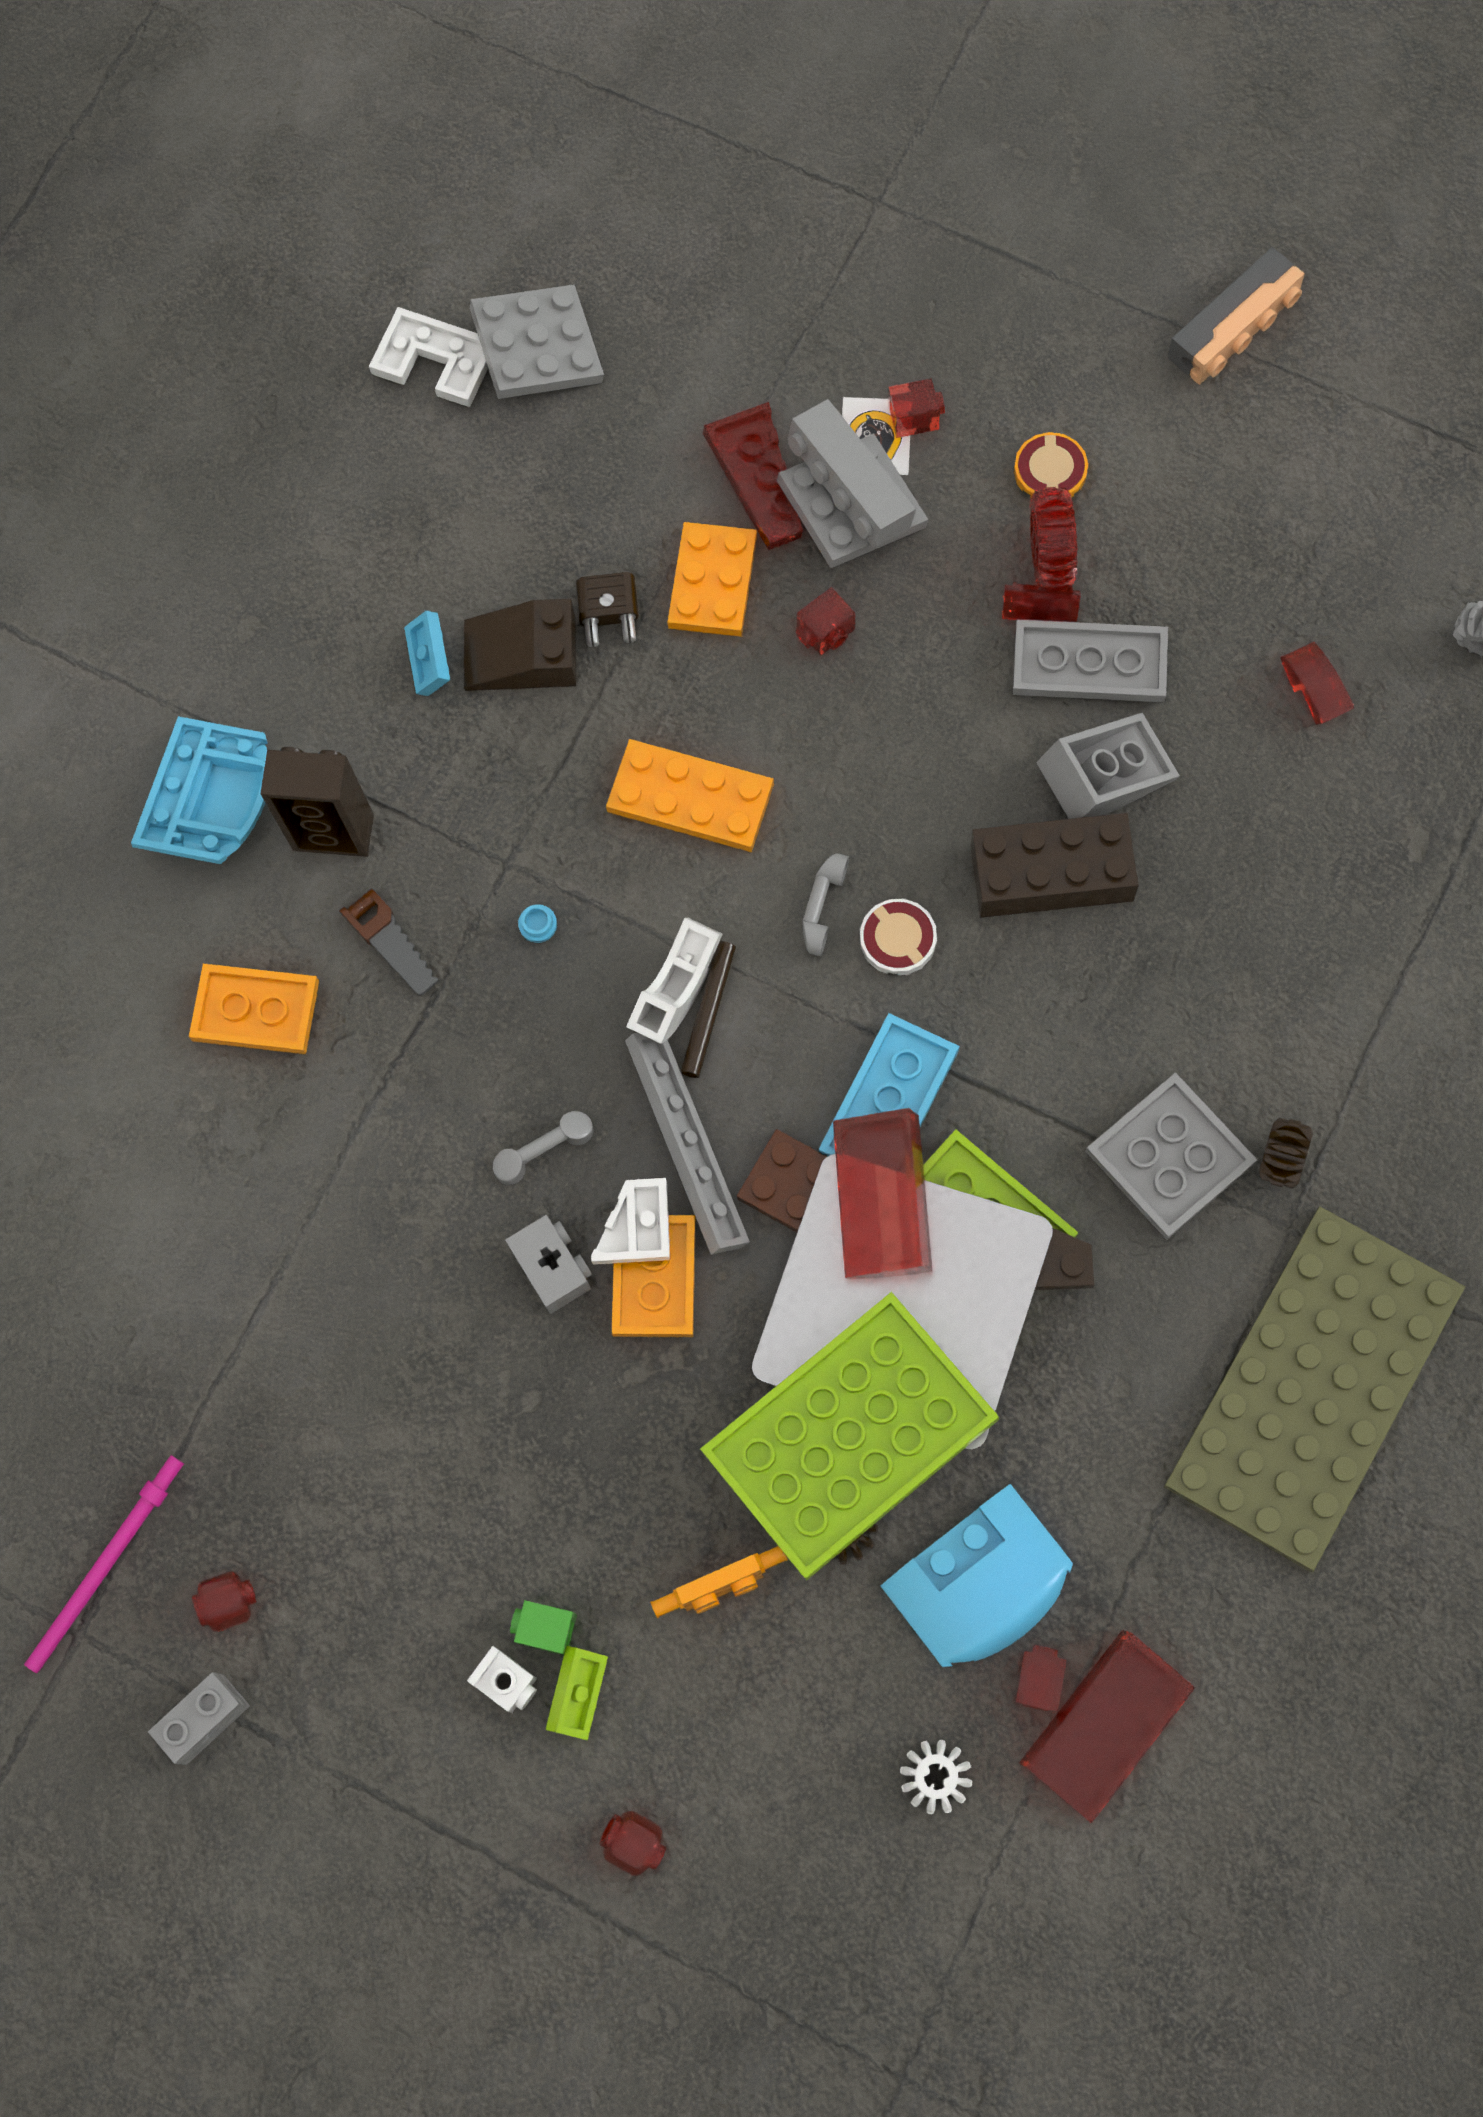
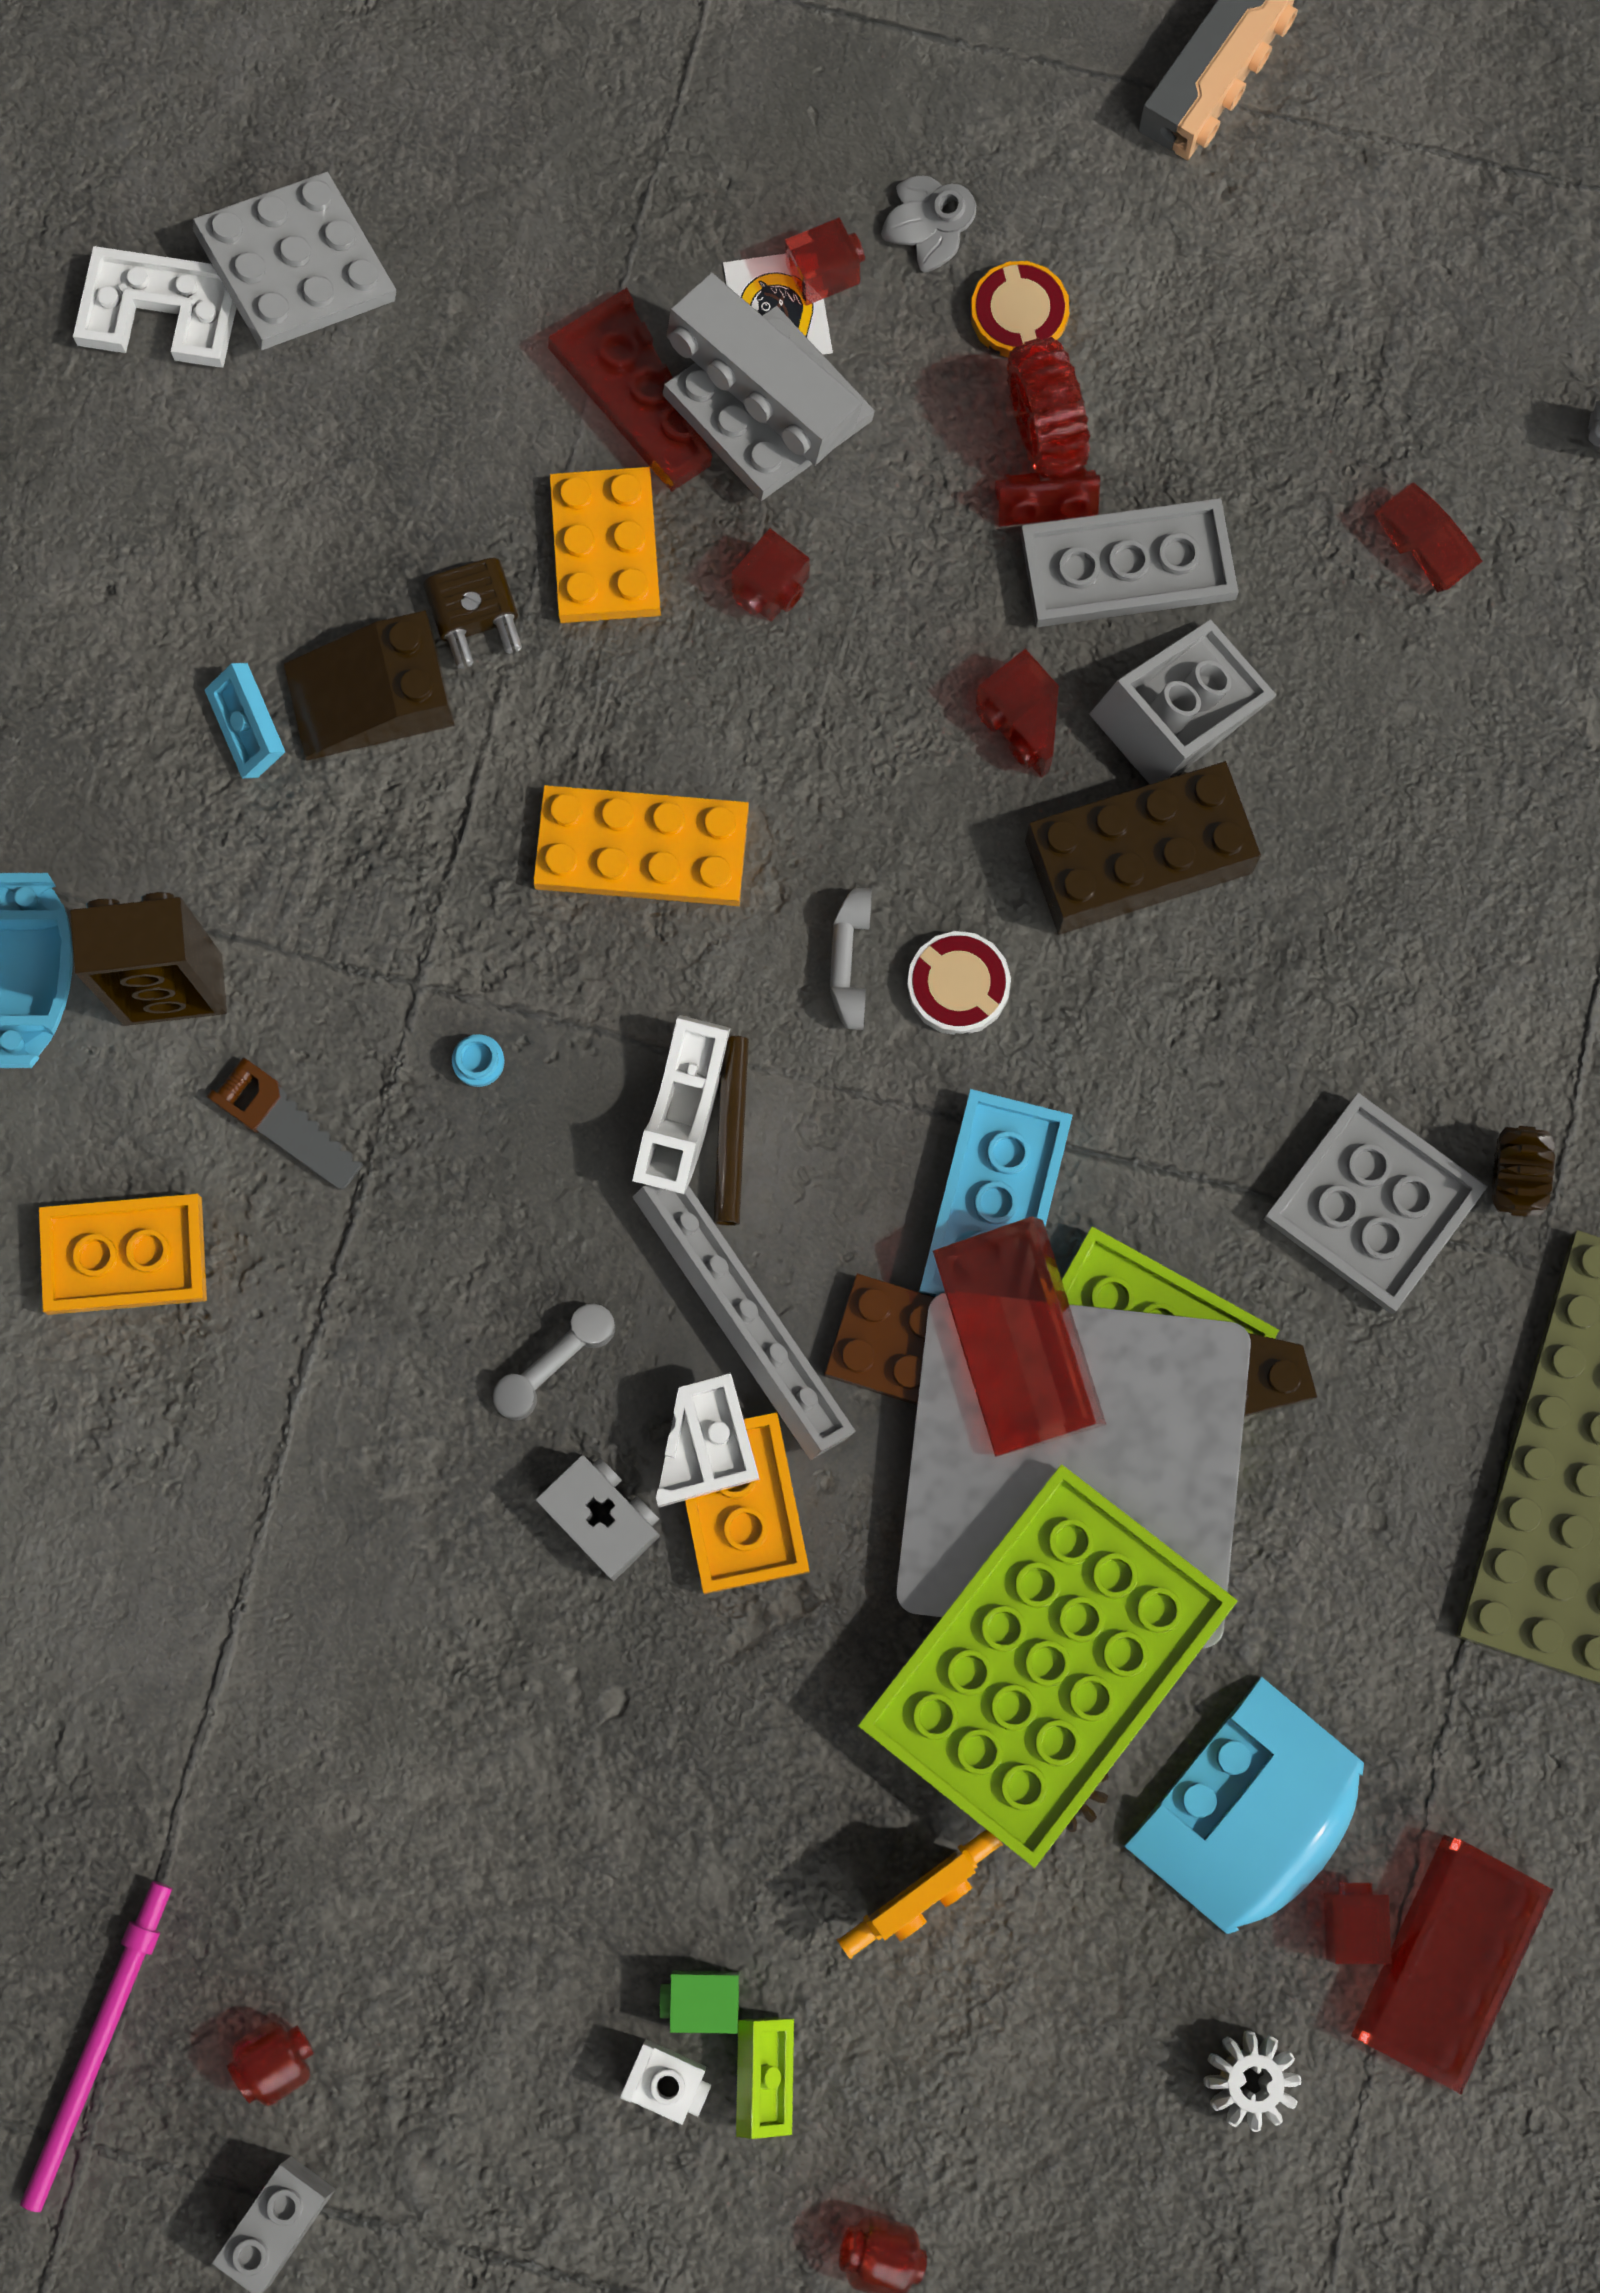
camera: 20 degrees left, 5 degrees up
none -> light grey plate [881,176,976,273]
none -> clear red slope [976,648,1059,778]

